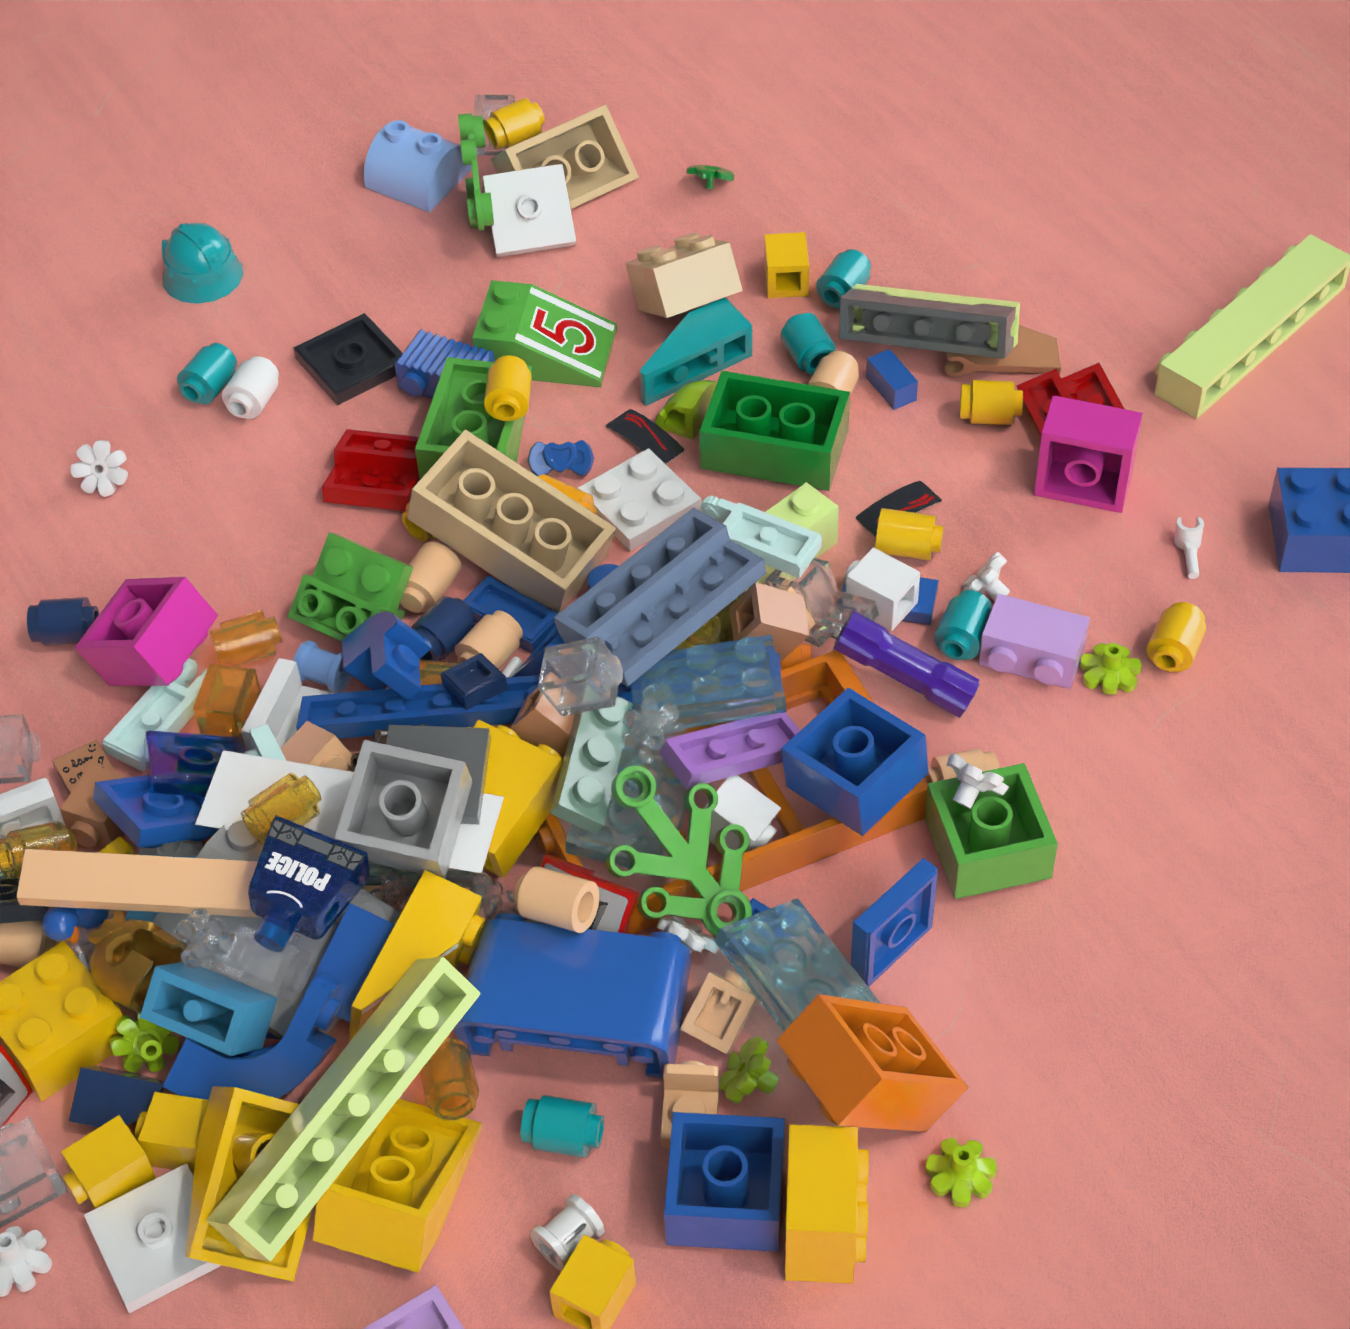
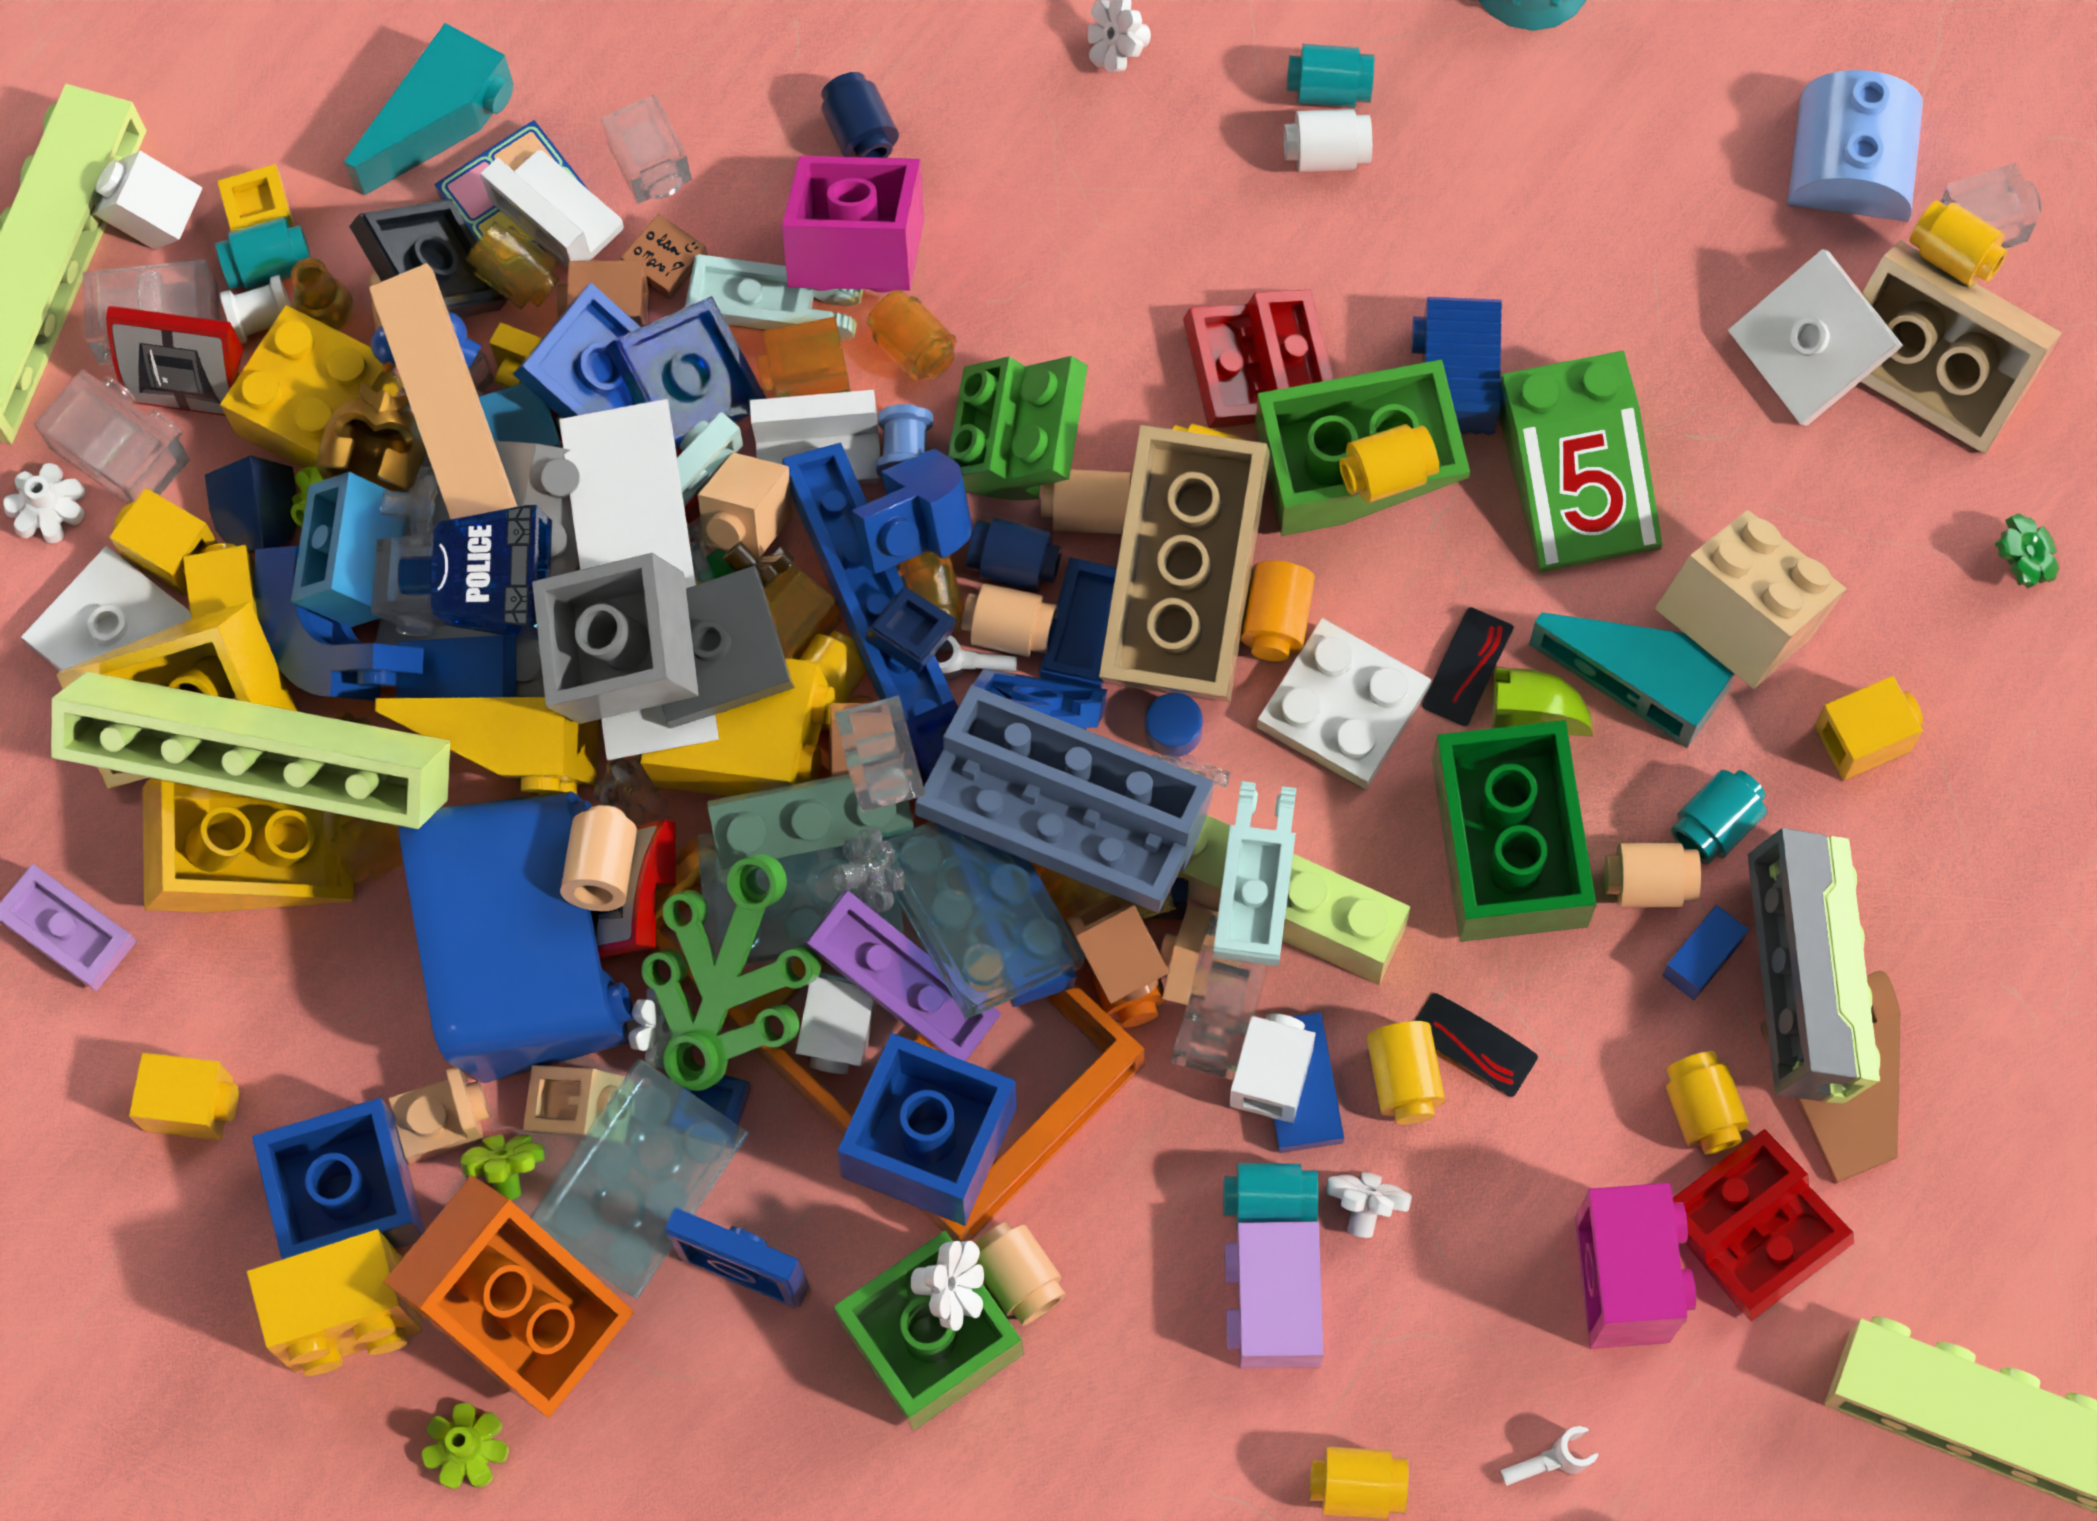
camera: 70 degrees right, 20 degrees up
clear yellow brick [241,772,322,846] -> none
black tile [293,313,402,406] -> none
bright green plant [458,113,494,231] -> none
teal brick [520,1095,605,1158] -> none
blue piece [527,440,595,477] -> none
white bush [530,1194,605,1271] -> none
teal brick [816,249,871,309] -> none
dark purple axle [833,610,979,718] -> none
lime plant [1080,643,1142,695] -> none

